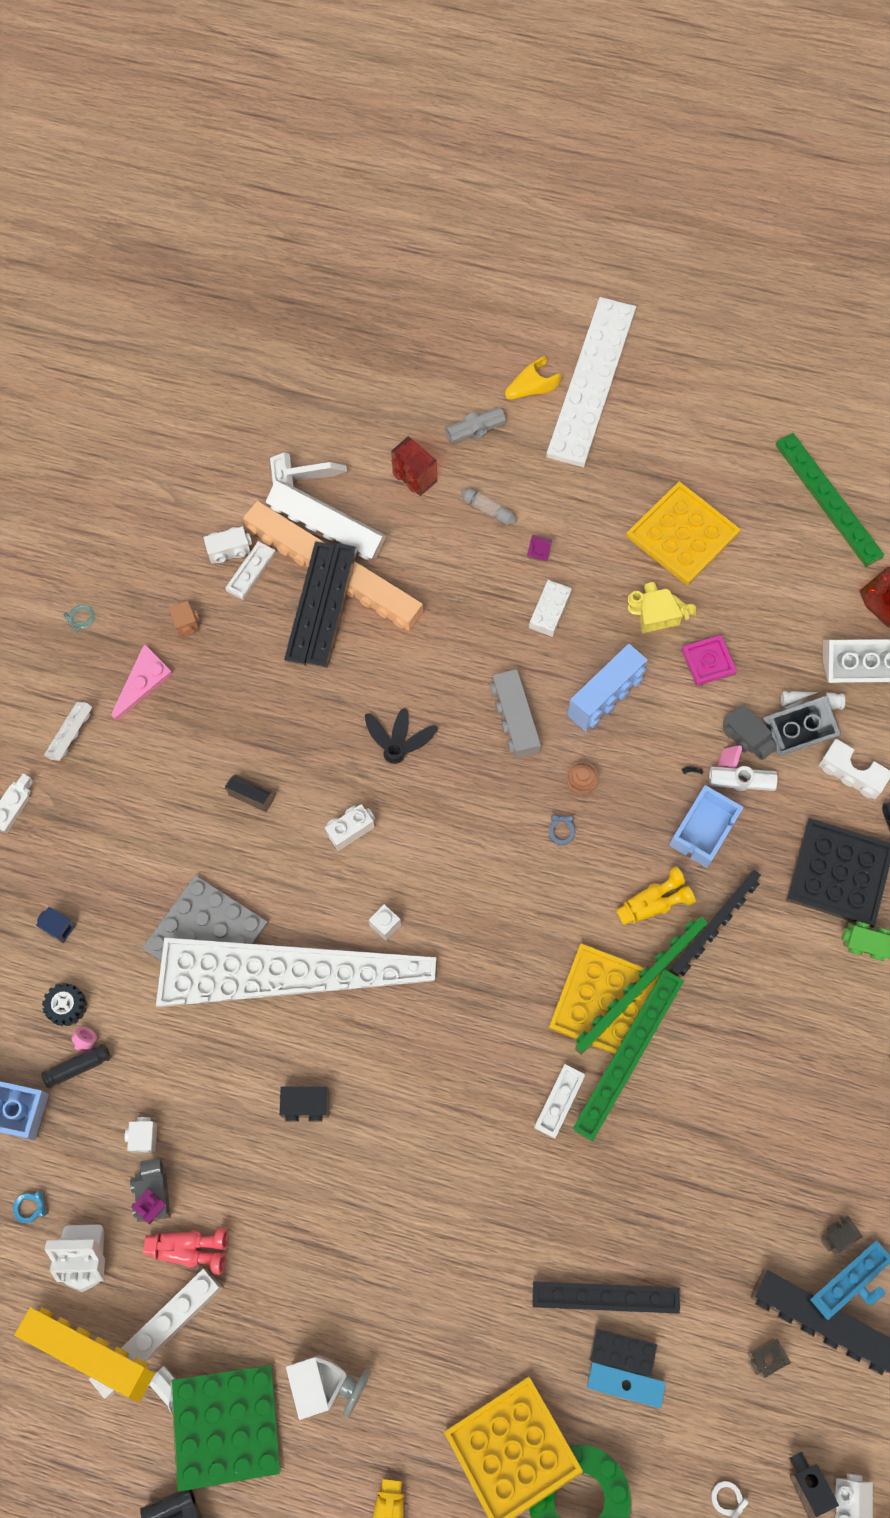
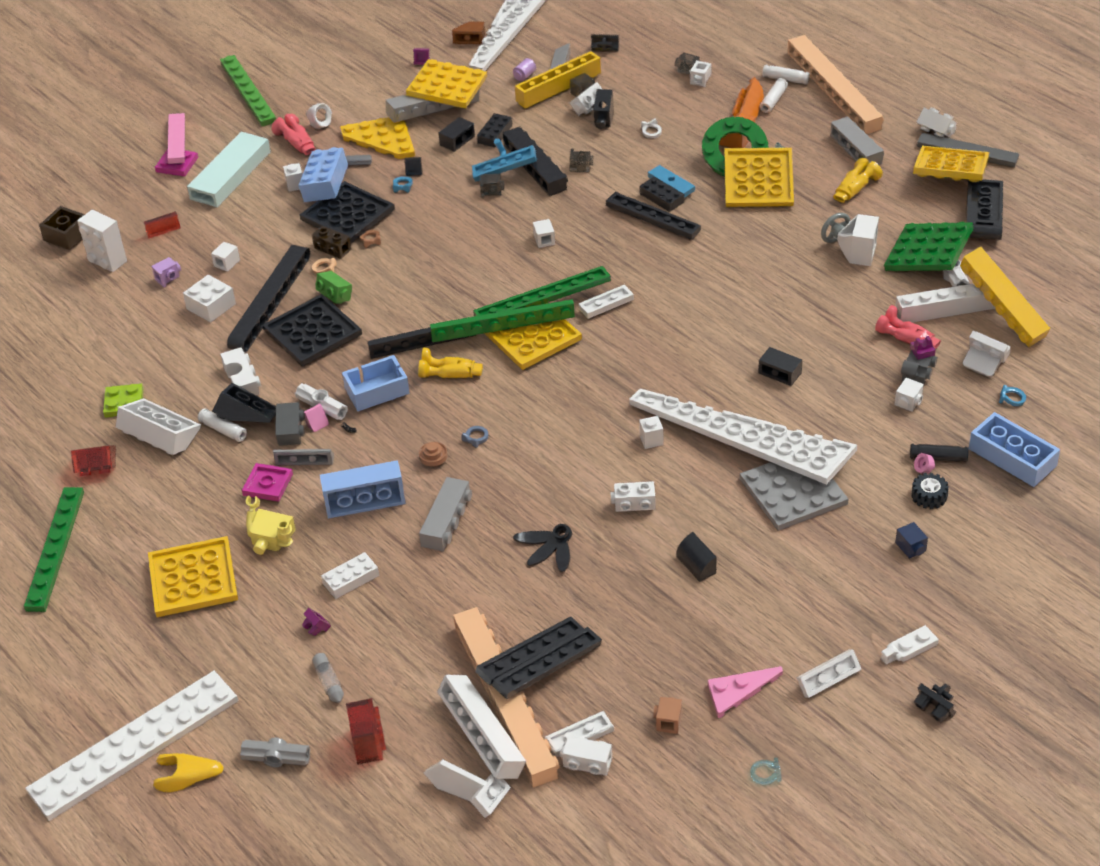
camera: 145 degrees left, 25 degrees down
none -> light grey slope [273,449,334,465]
none -> white brick [533,219,555,248]

